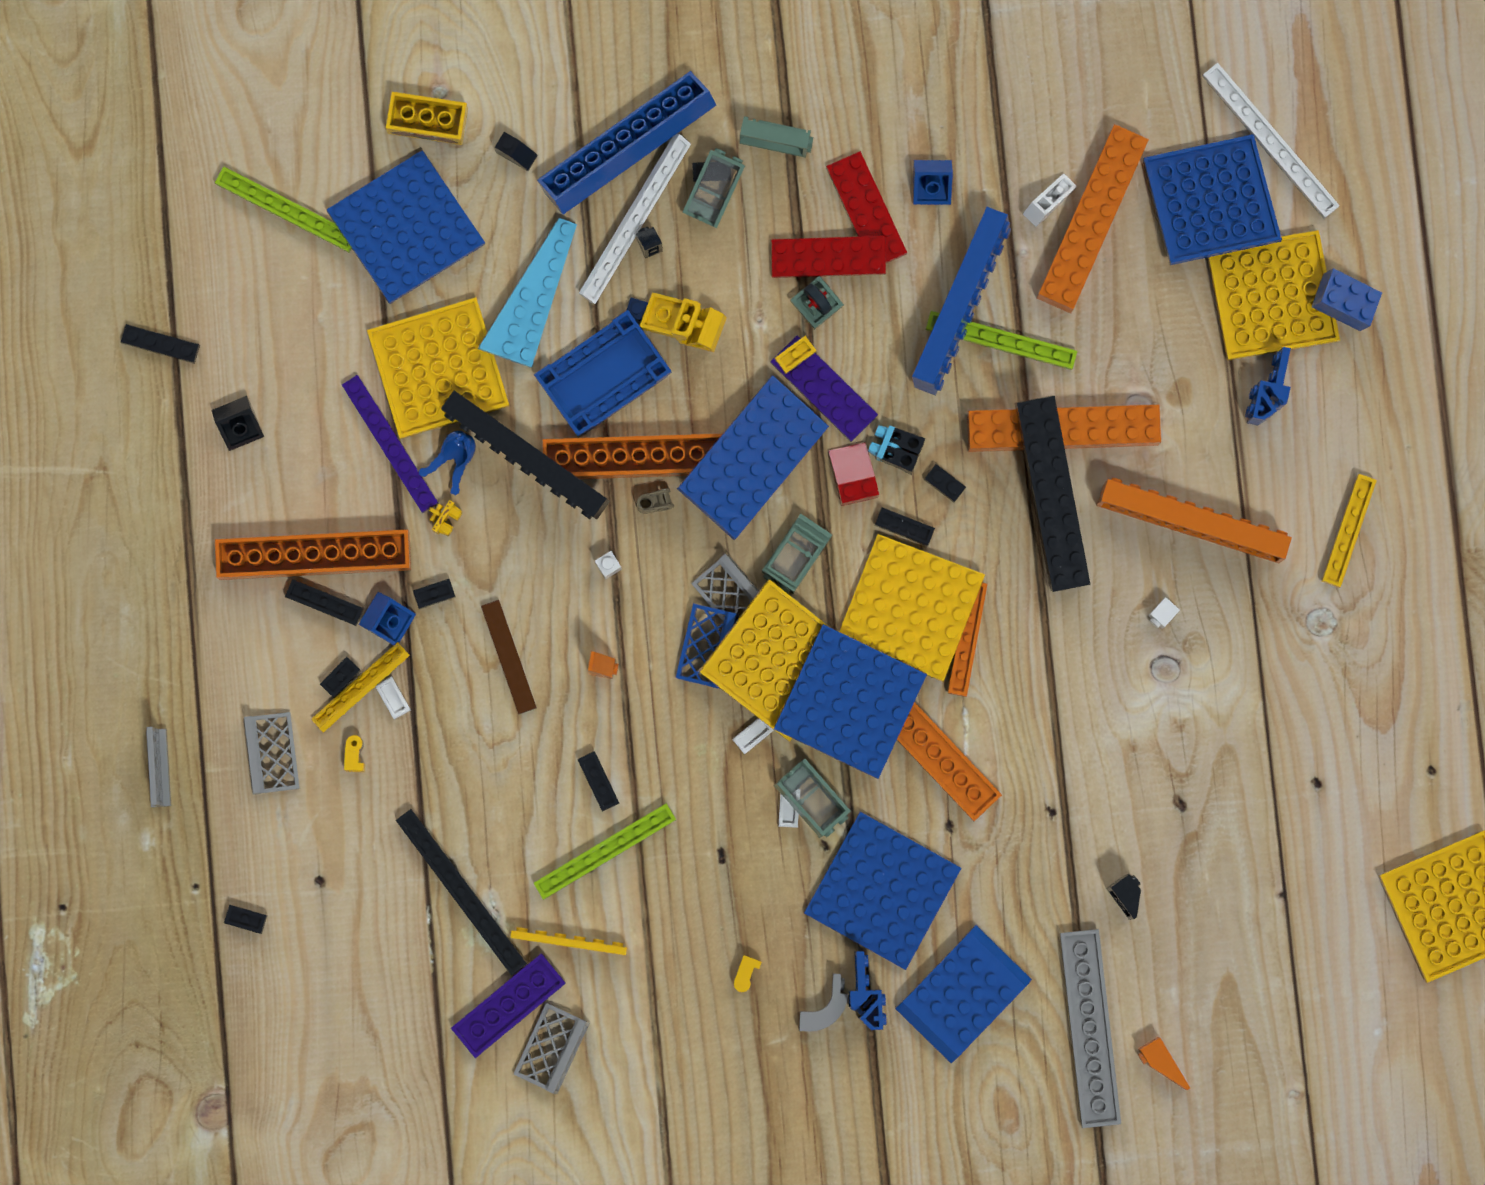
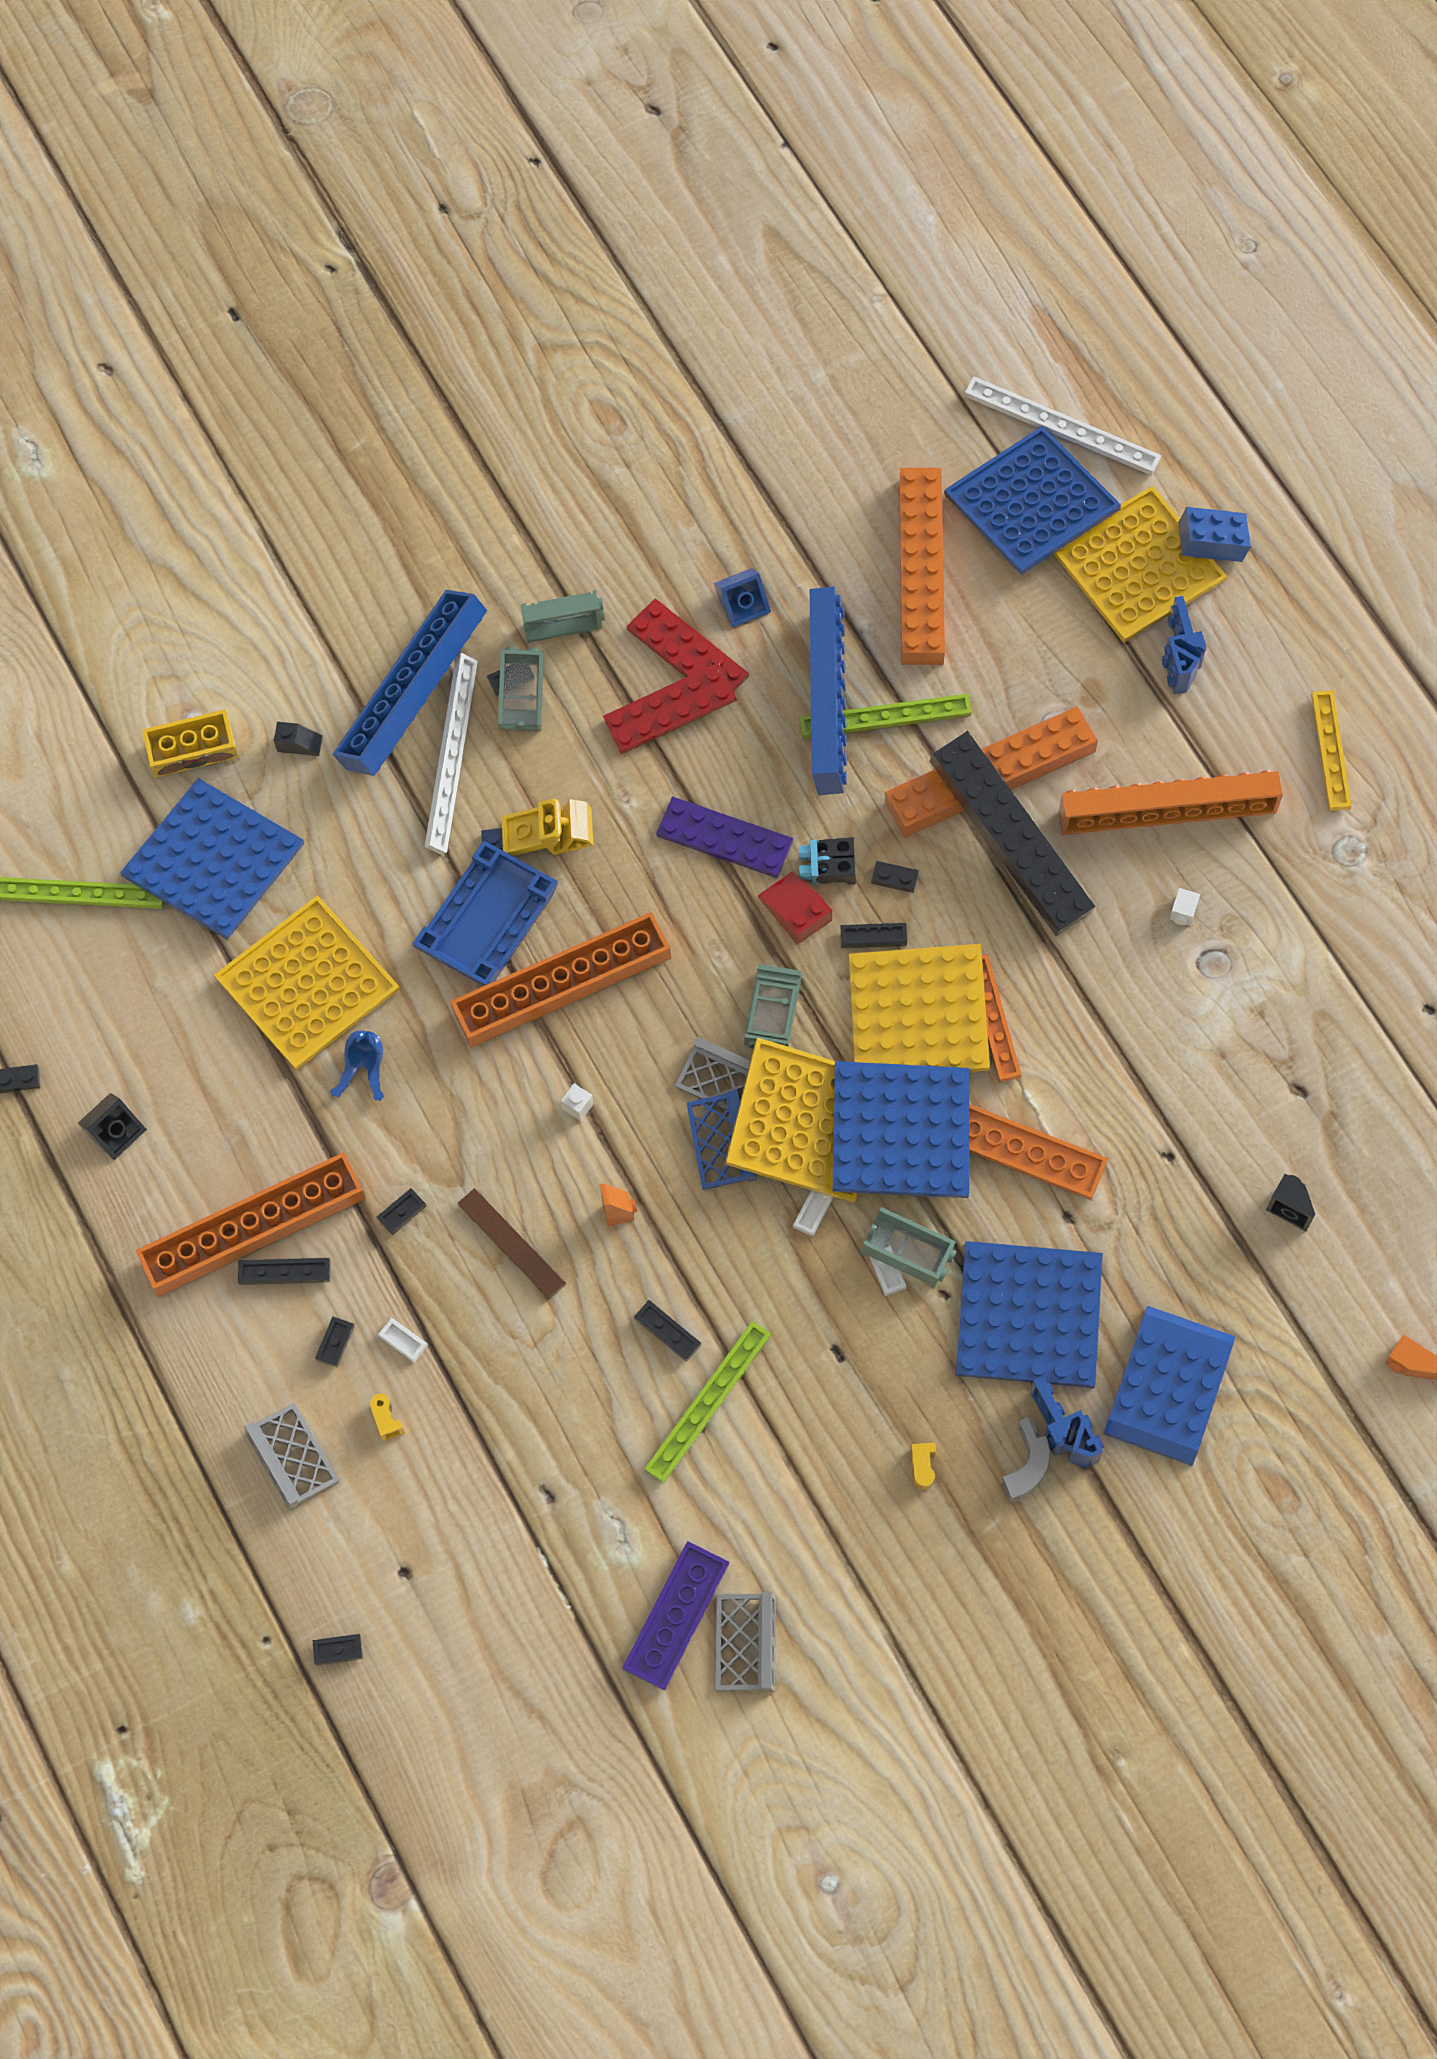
camera: 15 degrees left, 15 degrees down
light grey fence [146,727,171,808] -> none
yellow plate [312,642,410,733] -> none
dark purple plate [342,375,439,514] -> none
blue slope [358,592,416,645] -> none
black plate [395,809,527,976] -> none
yellow hips [428,500,463,537] -> none
black brick [441,390,610,519] -> none
medium azure wing [478,218,577,368] -> none
yellow plate [510,927,627,955] -> none
black slope [636,227,663,259] -> none
dark tan piece [637,488,674,514] -> none
blue plate [677,376,829,540] -> none
yellow plate [775,336,817,374] -> none
sand green plate [790,276,844,330] -> none
white slope [1023,173,1077,227] -> none
light grey plate [1060,929,1121,1128] -> none

